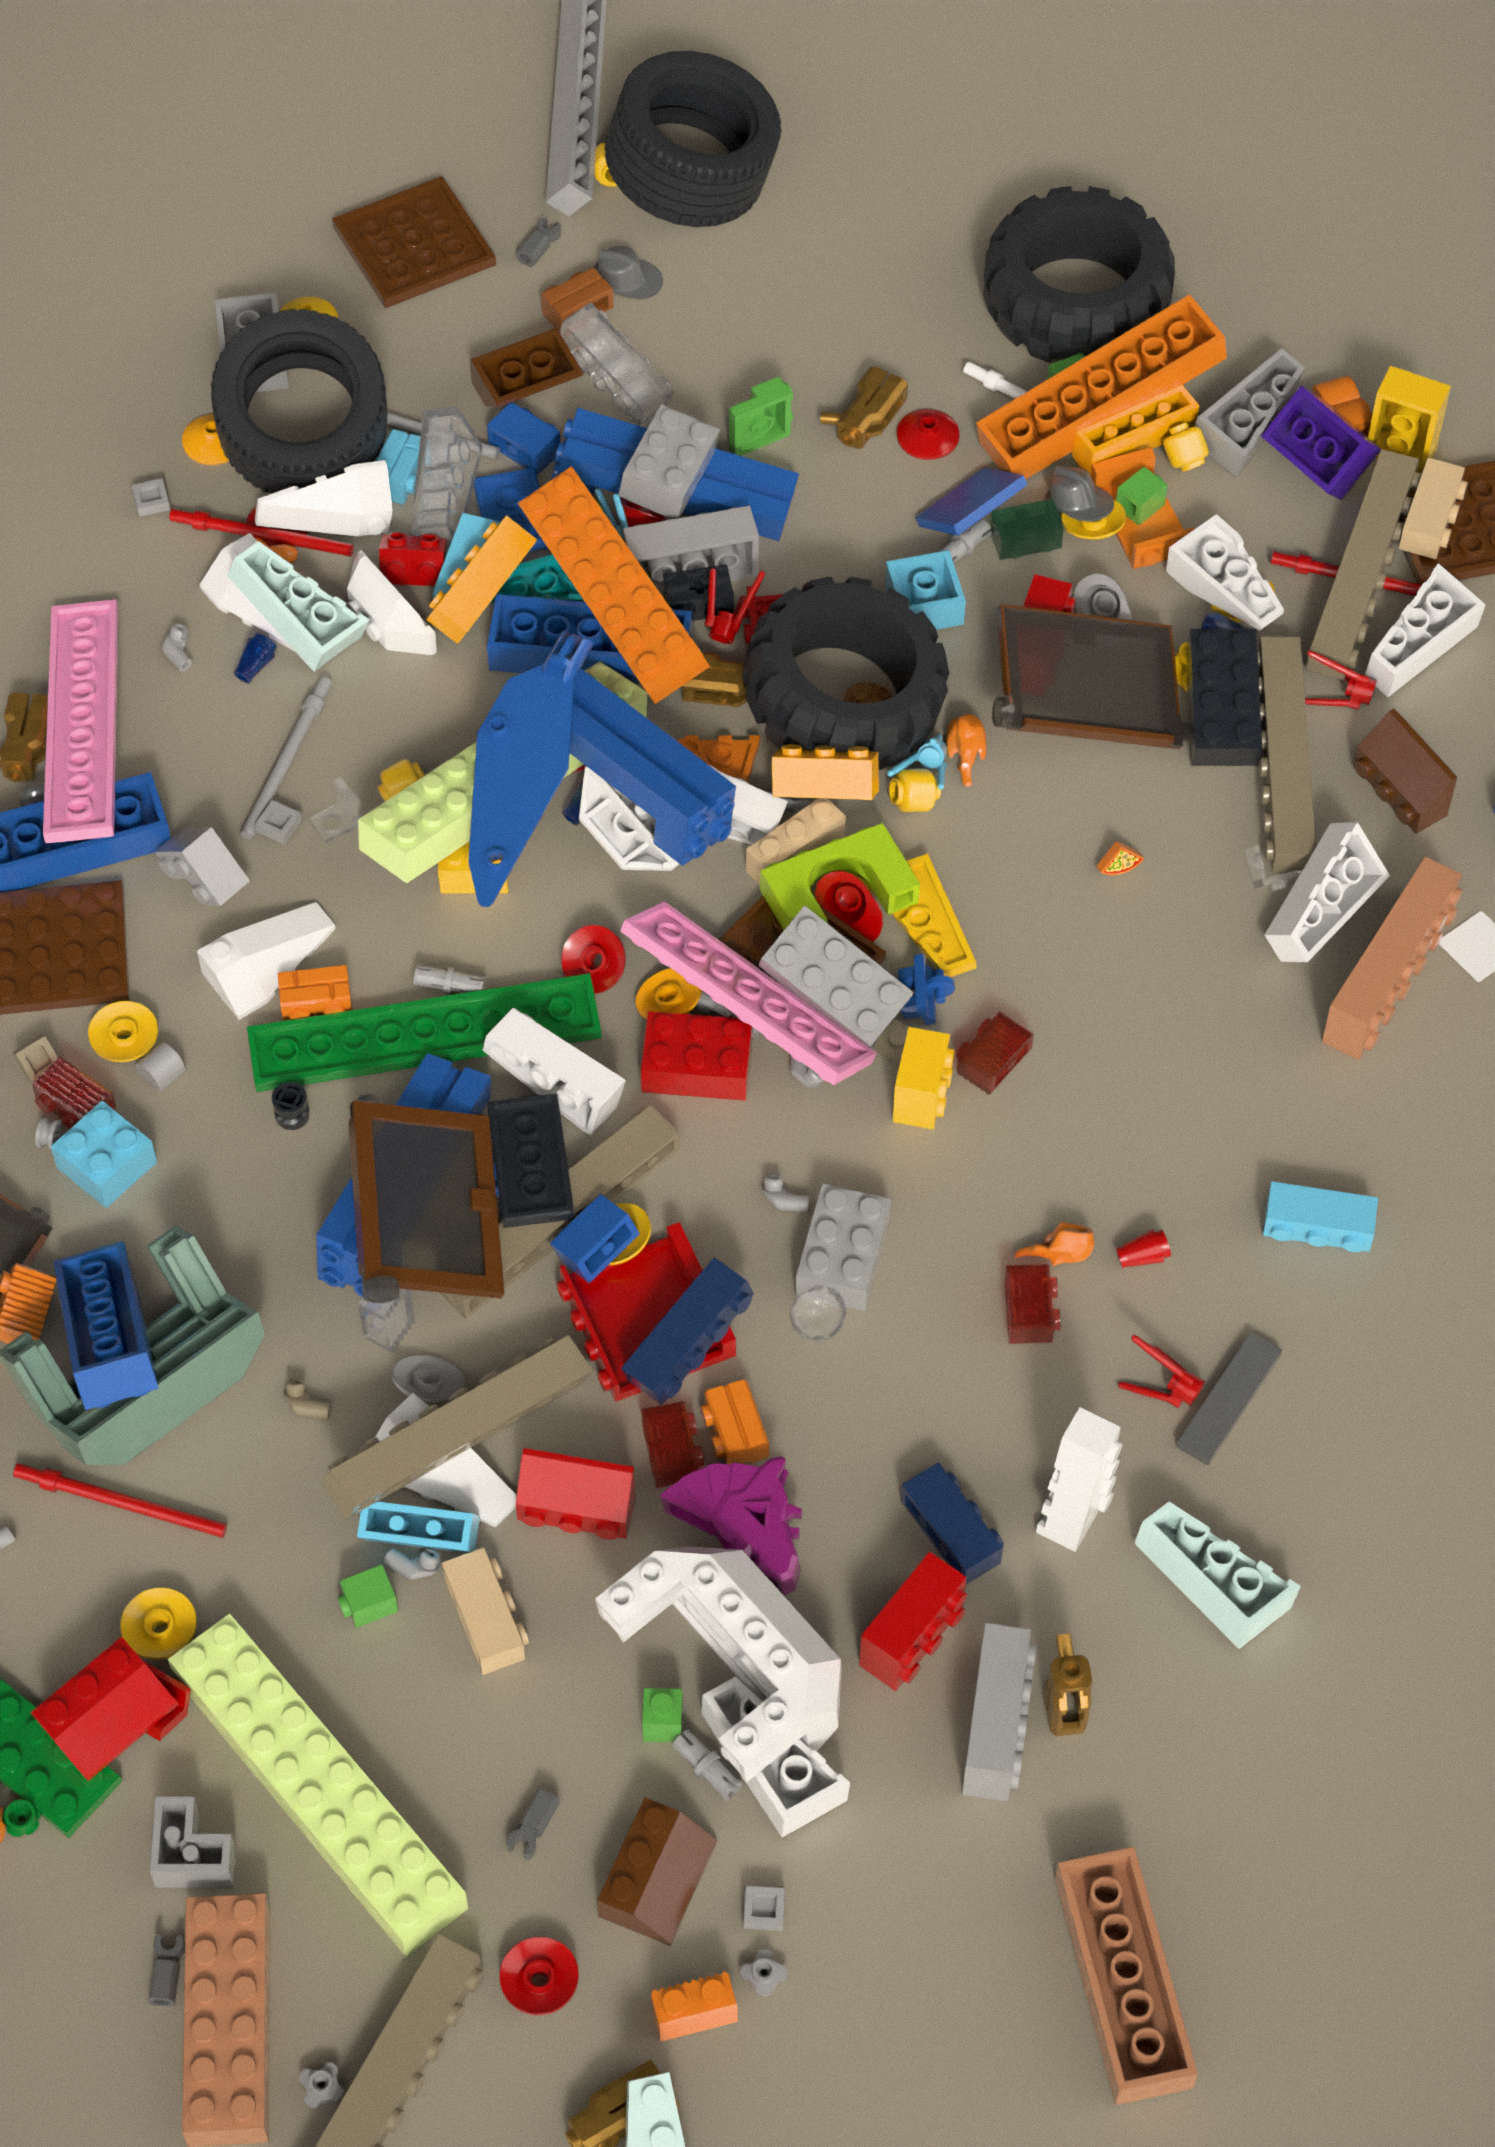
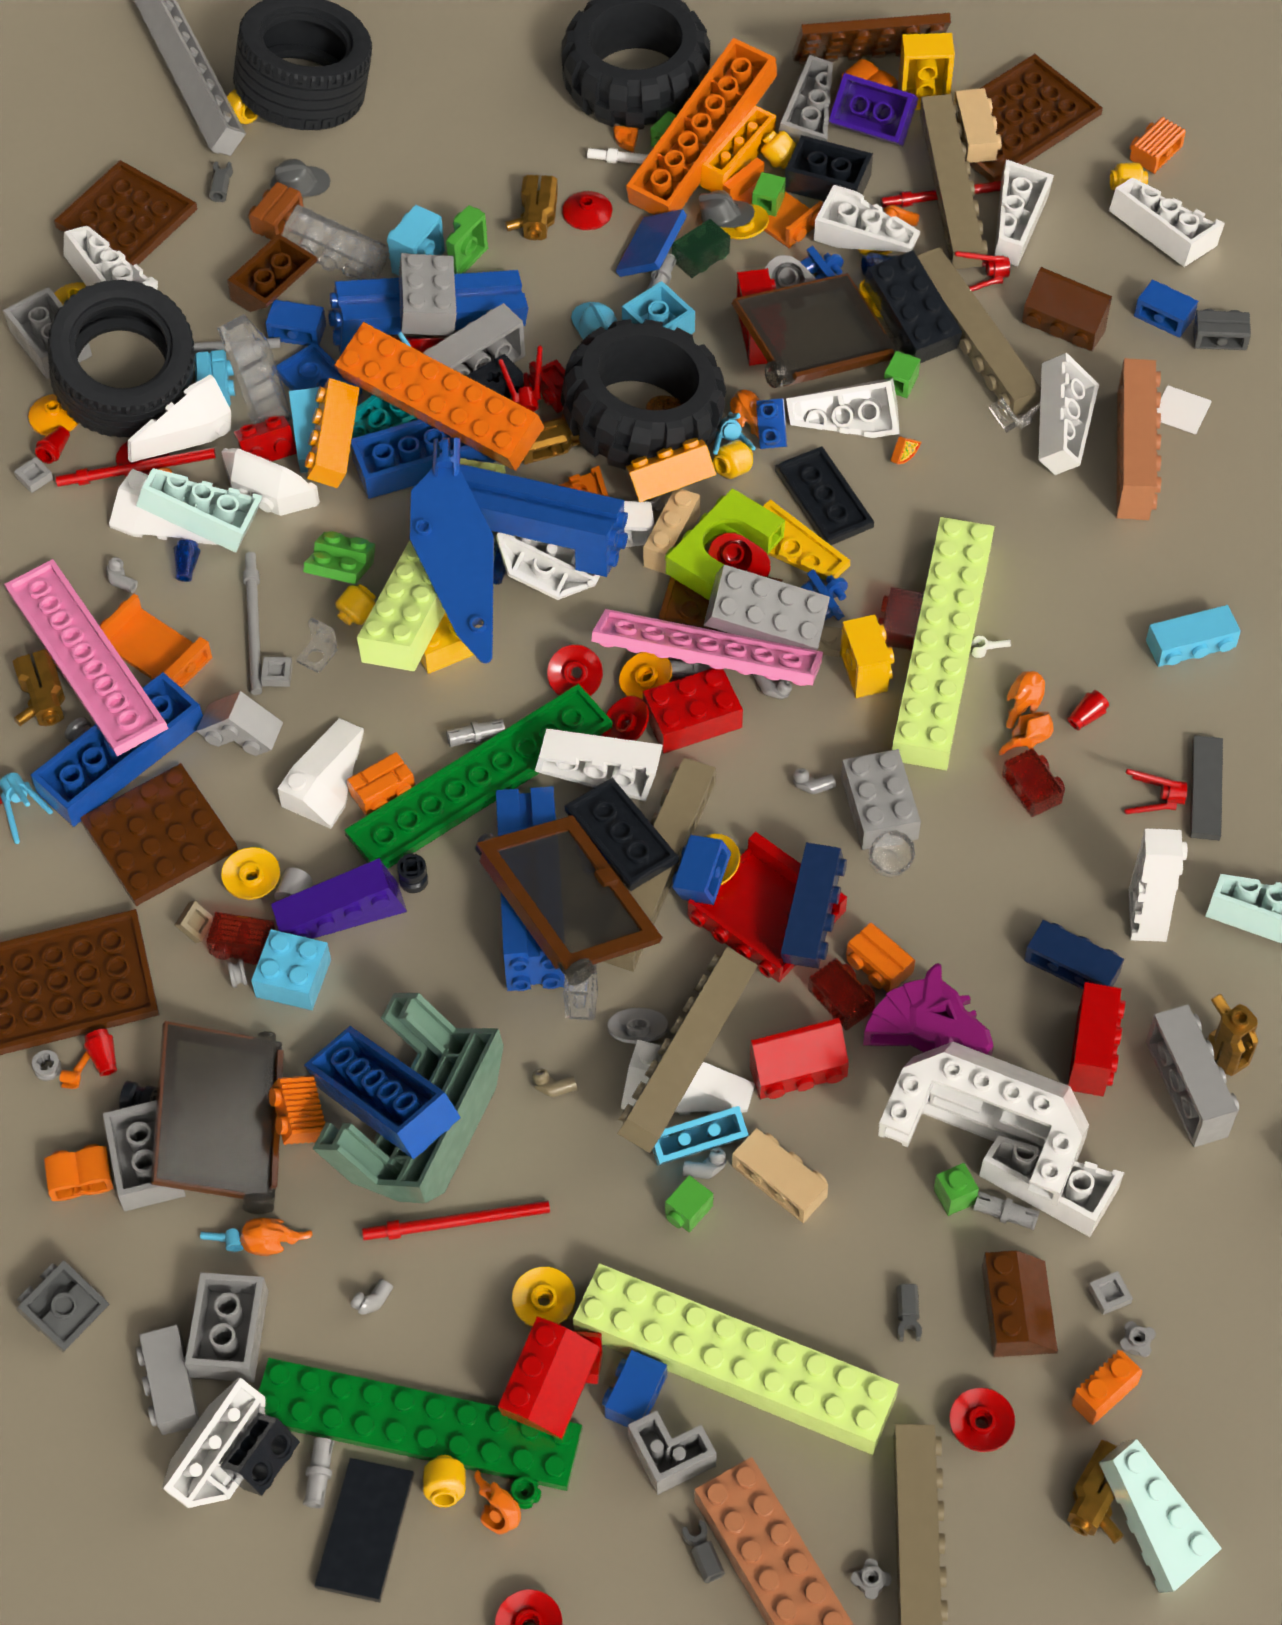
camera: 25 degrees left, 0 degrees up
none -> red cone [35,426,70,464]
none -> white wedge [64,226,158,290]
none -> orange panel [99,593,213,688]
none -> dark purple wedge [271,858,407,939]
none -> bright green plate [303,531,375,584]
none -> medium azure brick [387,204,445,276]
none -> medium azure piece [571,302,617,340]
none -> red dish [602,696,649,741]
none -> blue brick [602,1350,667,1427]
none -> orange tile [614,125,638,152]
none -> blue hips [756,398,788,449]
none -> black tile [775,446,874,545]
none -> black brick [785,135,873,202]
none -> white wedge [786,378,900,438]
none -> reddish brown plate [792,13,951,64]
none -> blue hips [801,246,844,295]
none -> orange arm [884,205,920,227]
none -> bright green brick [884,351,921,398]
none -> yellowish green brick [892,517,995,771]
none -> white hand [972,636,1011,658]
none -> orange piece [1006,671,1045,729]

